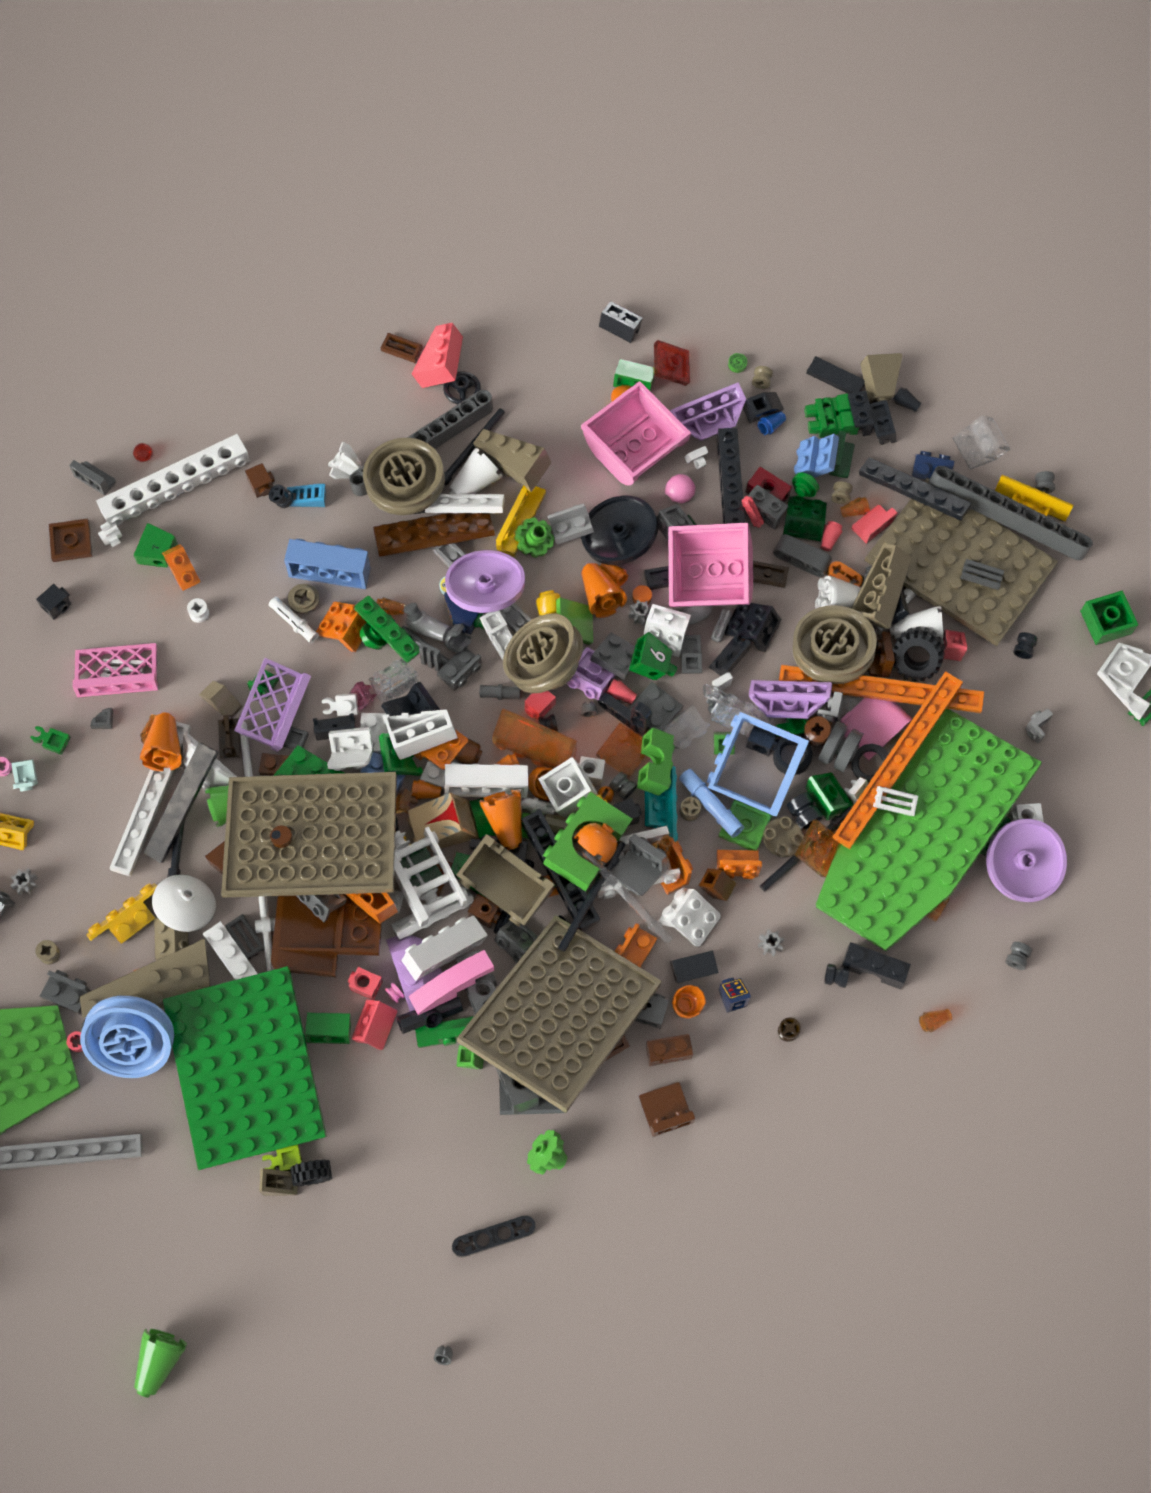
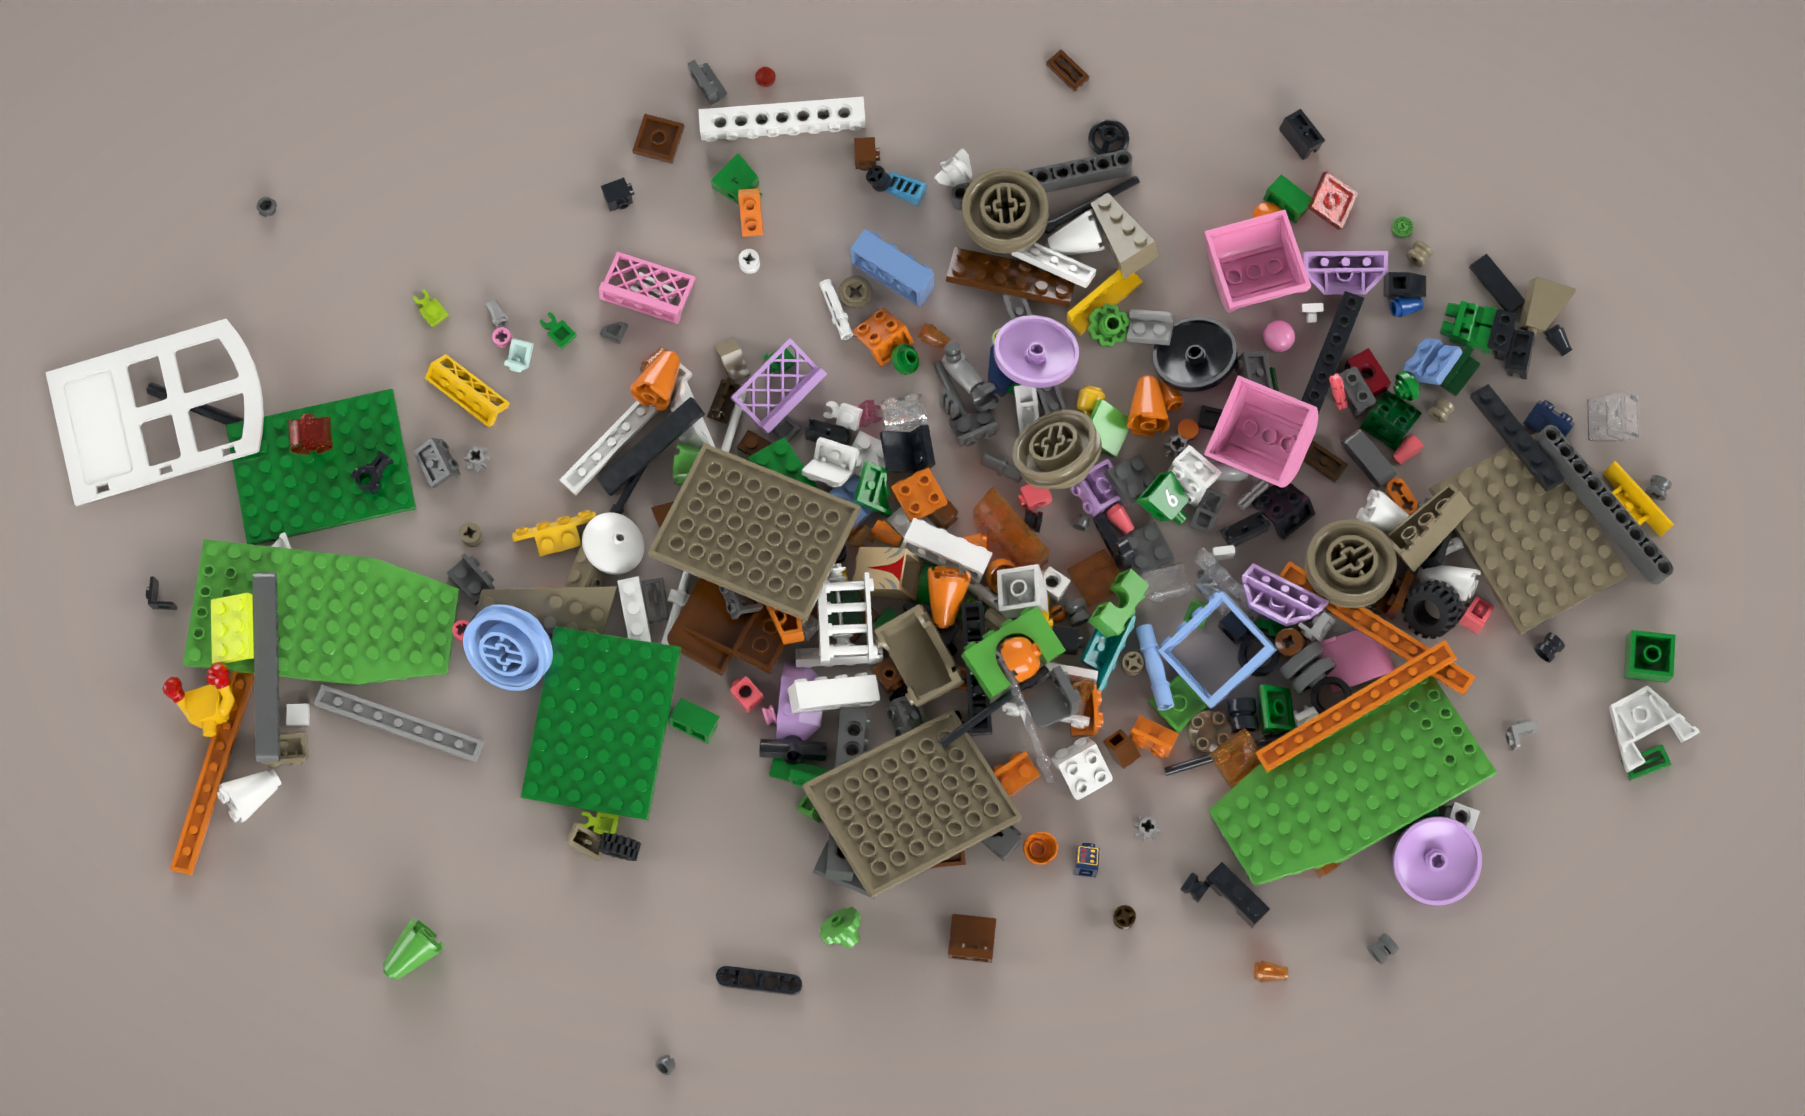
camera: 30 degrees right, 5 degrees up
white gear [98,522,123,547] -> none
reddish brown tile [270,825,293,848] -> none
coral panel [351,1000,397,1050] -> none
green bracket [354,595,420,663] -> none
white wedge [383,710,458,760] -> none
bright pink slope [409,950,494,1015] -> none
coral wedge [412,322,463,388] -> none
reddish brown brick [646,1034,693,1066] -> none
black hinge [670,950,719,983] -> none
clear orange cone [840,497,870,518] -> none
coral panel [851,505,897,544] -> none
white tile [873,786,918,816] -> none
dark grey tile [960,559,1004,590] -> none

